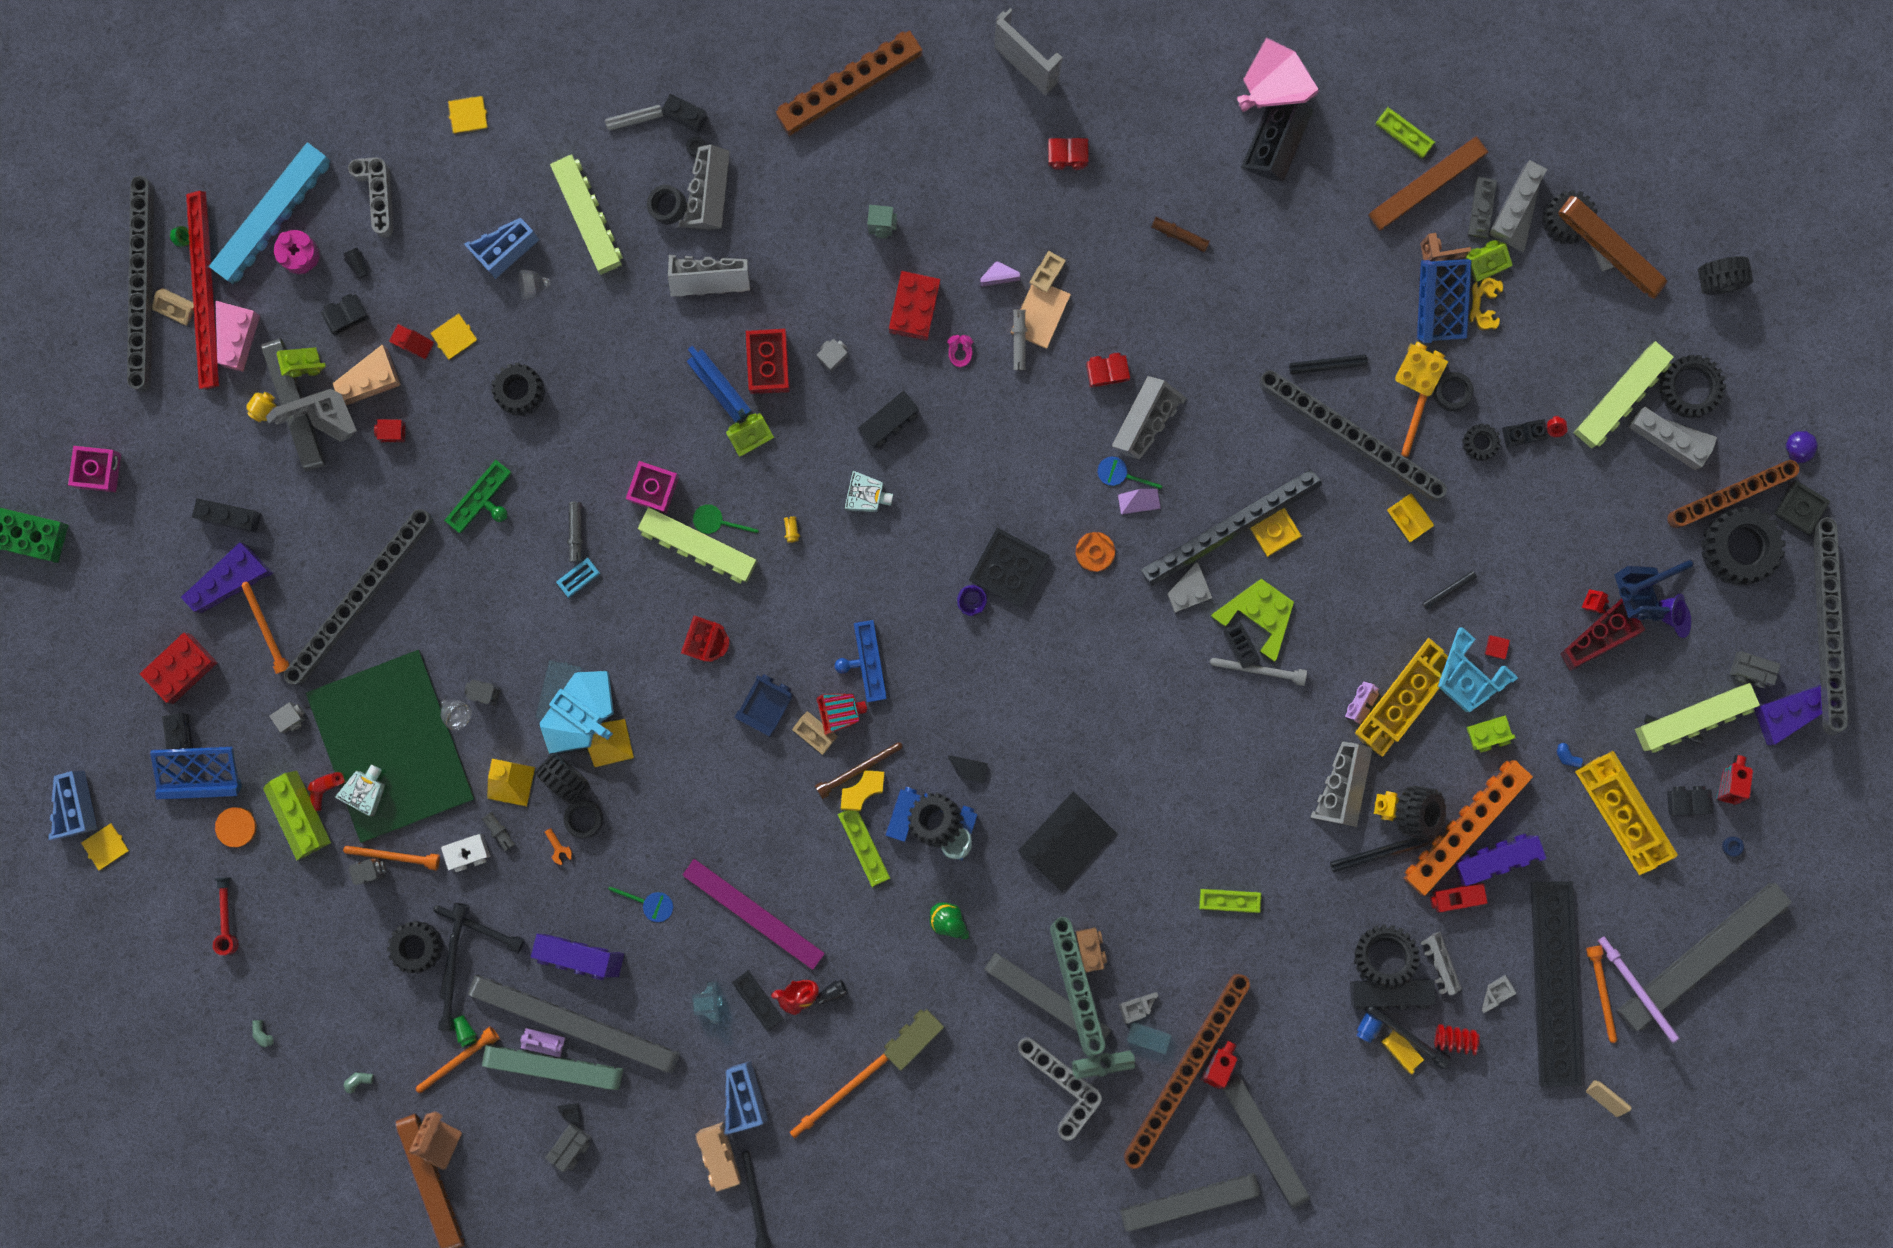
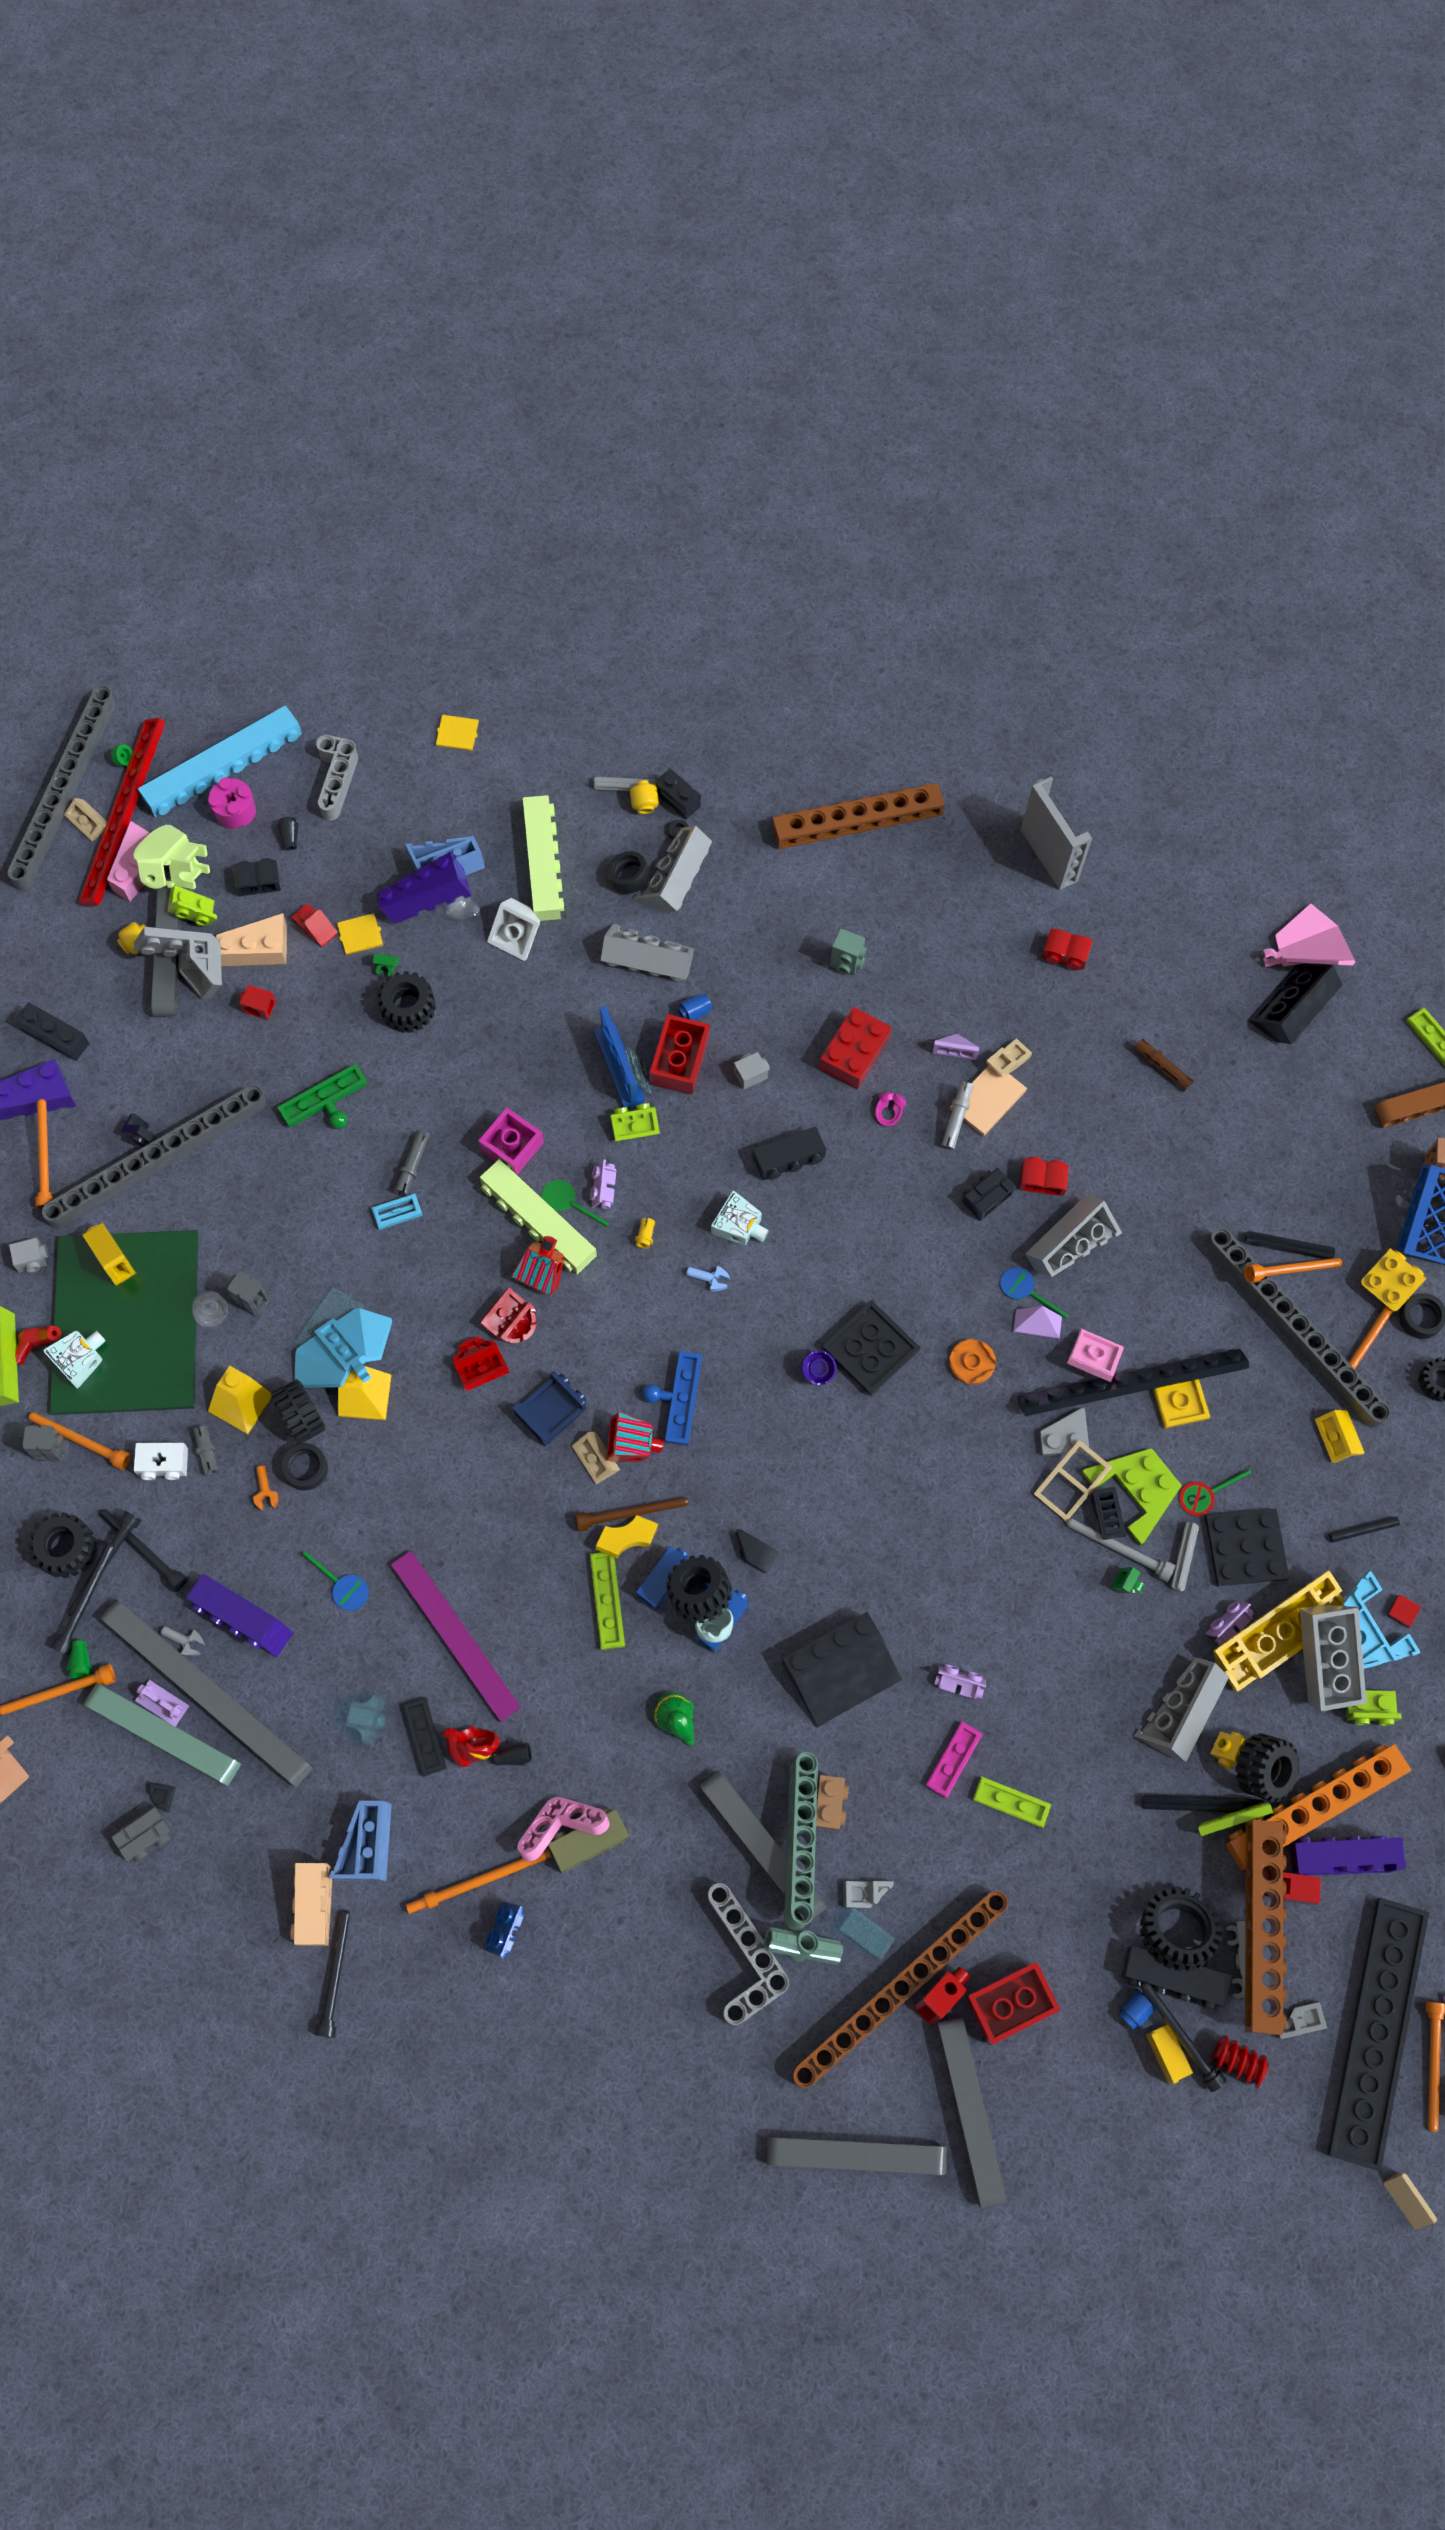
camera: 15 degrees right, 15 degrees down
none -> yellow slope [83,1223,136,1285]
none -> black bracket [121,1113,157,1146]
none -> yellowish green piece [133,825,210,889]
none -> light grey bar [160,1626,206,1656]
none -> green tile [373,953,400,976]
none -> dark purple wedge [376,852,472,924]
none -> red slope [453,1337,510,1392]
none -> blue hinge [486,1902,524,1958]
none -> white slope [487,898,540,961]
none -> red torso [511,1236,564,1295]
none -> bright pink beam [517,1797,610,1861]
none -> lavender hinge [590,1159,616,1209]
none -> clear light blue piece [625,1047,652,1094]
none -> yellow head [630,780,659,814]
none -> blue brick [678,994,712,1021]
none -> light blue bar [686,1266,730,1292]
none -> dark pink tile [925,1721,983,1799]
none -> lavender hinge [934,1664,986,1700]
none -> black brick [962,1168,1016,1221]
none -> red brick [965,1962,1060,2046]
none -> tan window [1034,1440,1112,1522]
none -> bright pink tile [1067,1329,1124,1382]
none -> green tile [1111,1567,1144,1593]
none -> light grey axle [1171,1522,1199,1591]
none -> piece [1179,1470,1251,1516]
none -> lime tile [1197,1801,1273,1836]
none -> black plate [1205,1508,1289,1587]
none -> orange piece [1244,1258,1342,1283]
none -> dark orange brick [1245,1820,1287,2035]
none -> light grey slope [1300,1605,1367,1711]

